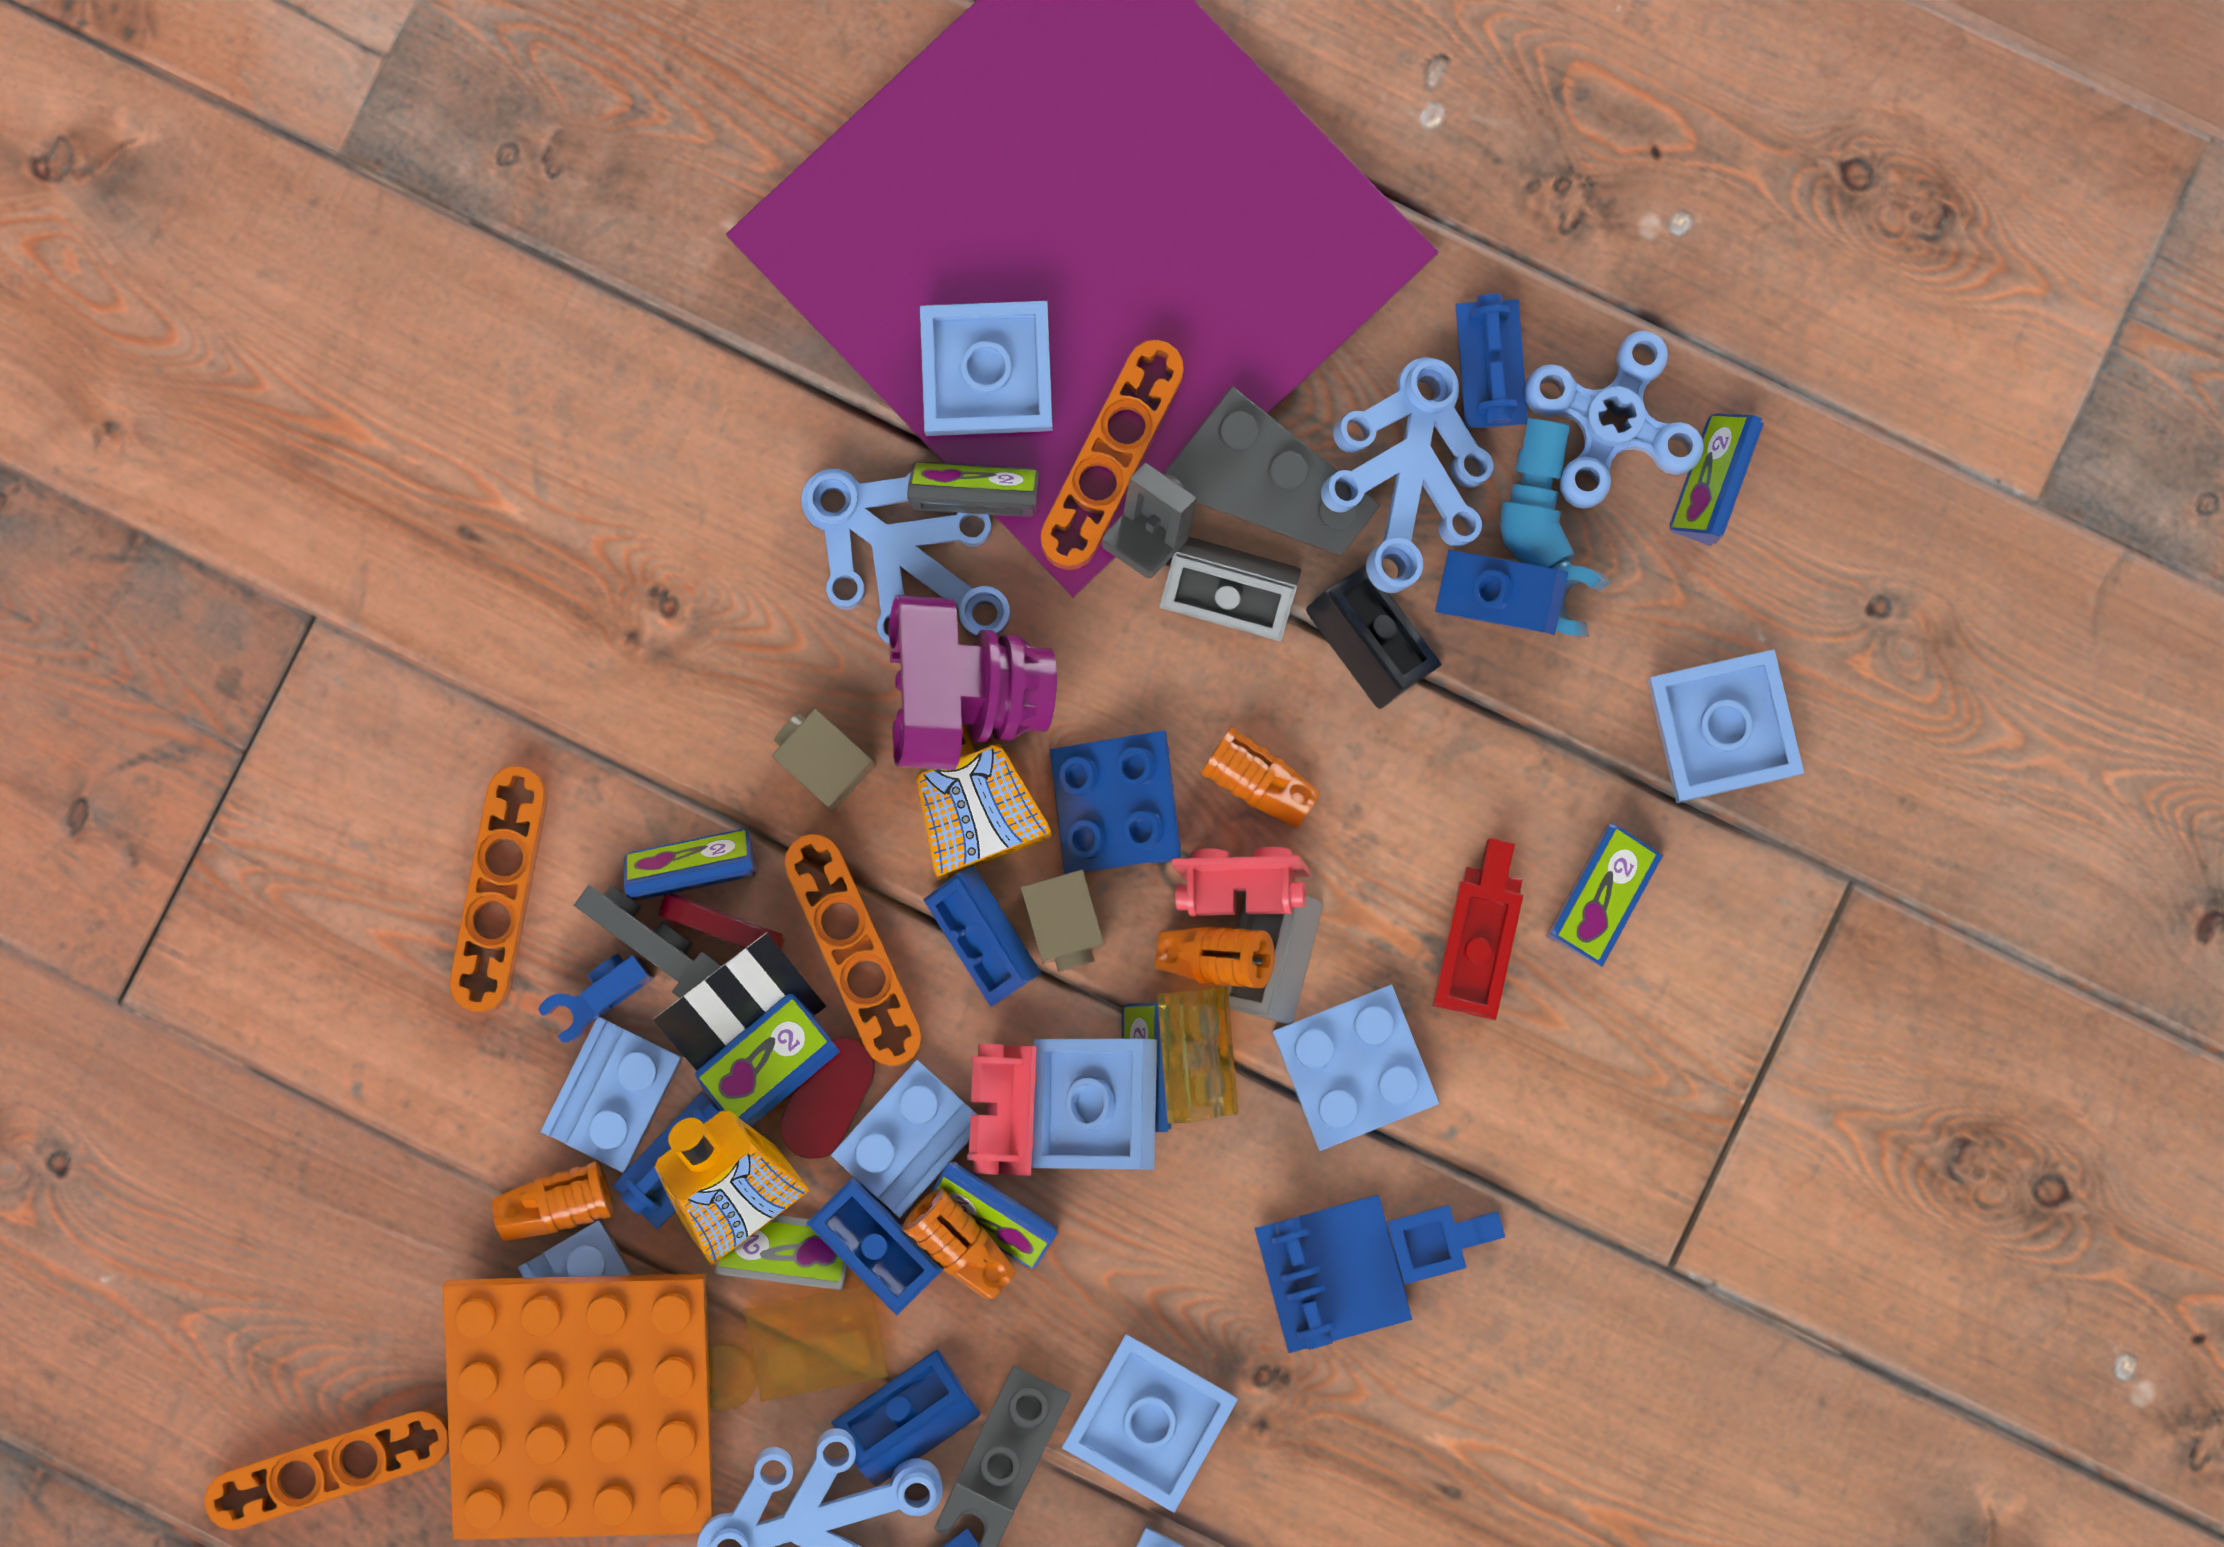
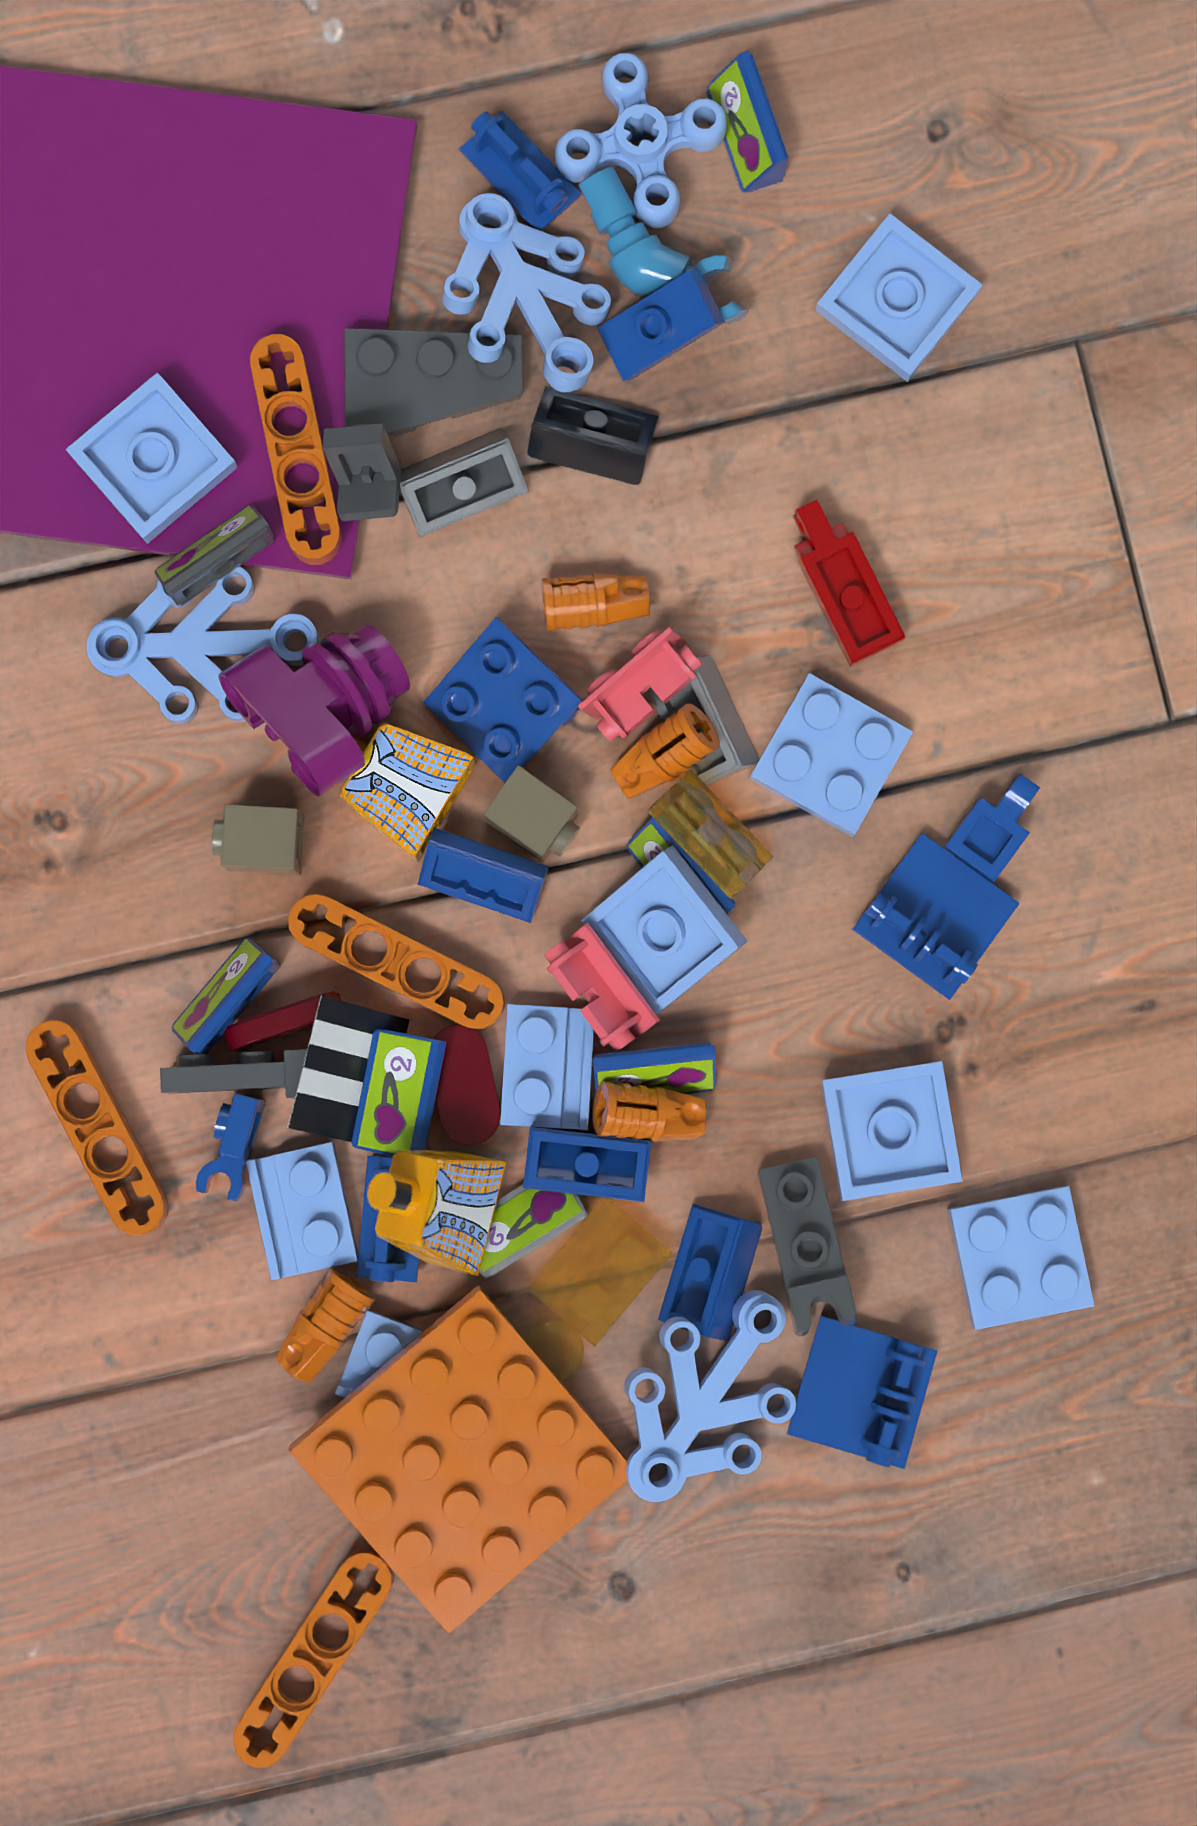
camera: 40 degrees left, 0 degrees up
slope [1546,822,1663,967] -> none

